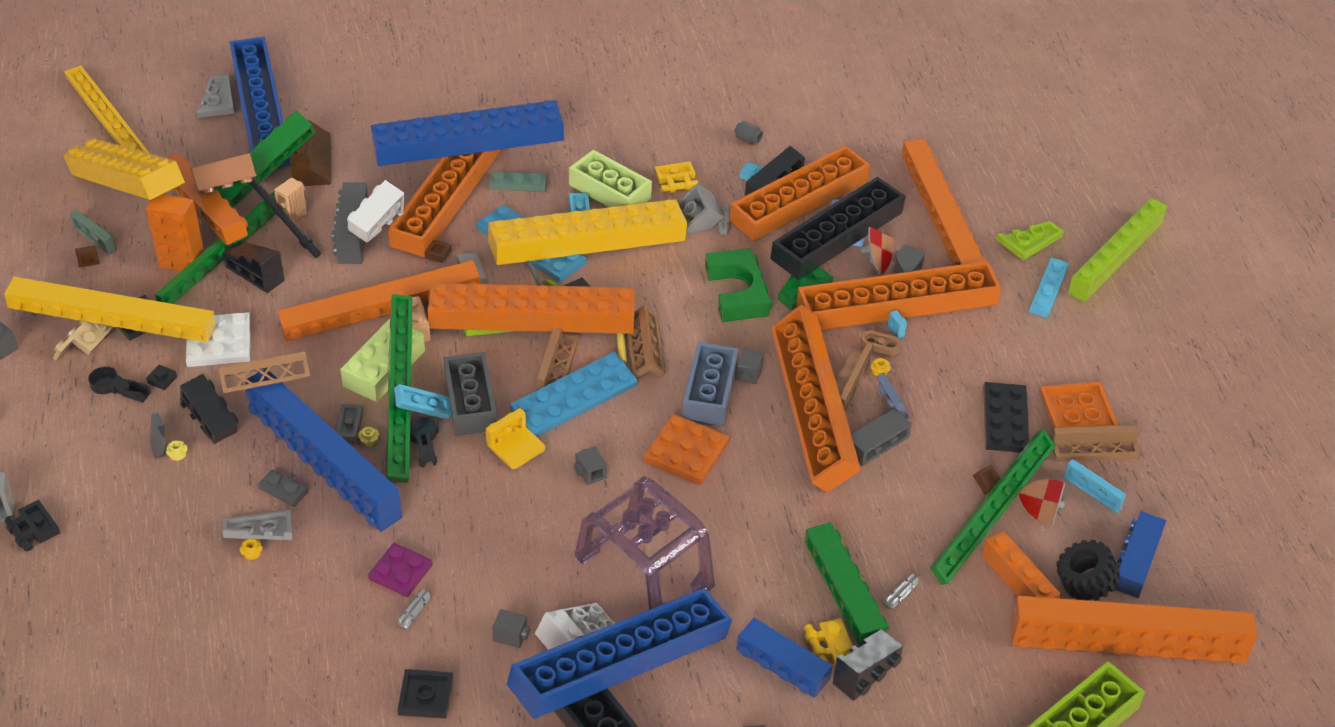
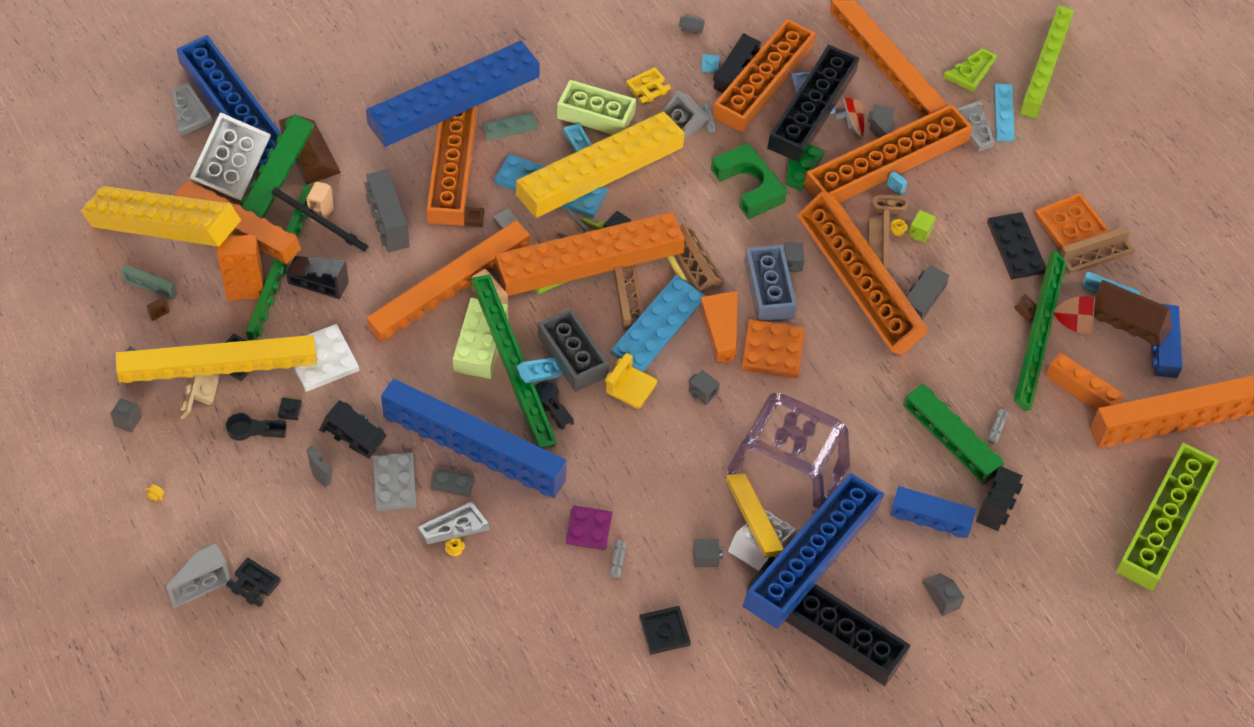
camera: 20 degrees left, 10 degrees up
yellow plate [64,65,149,153] -> none
light yellow plate [166,441,188,461] -> none
nougat slope [190,153,256,194] -> none
medium nougat fence [218,351,310,394] -> none
dark grey plate [336,404,363,443] -> none
white wedge [347,180,404,243] -> none
light yellow plate [358,427,379,447] -> none
yellow plate [804,618,853,666] -> none
sand blue plate [877,373,909,419] -> none
black tyre [1056,540,1120,601] -> none
none -> white slope [190,112,271,201]
none -> light grey plate [373,453,417,511]
none -> orange slope [699,291,738,363]
none -> yellow tile [726,473,784,557]
none -> lime brick [908,210,936,243]
none -> light grey wing [957,100,994,152]
none -> reddish brown slope [1094,280,1172,346]

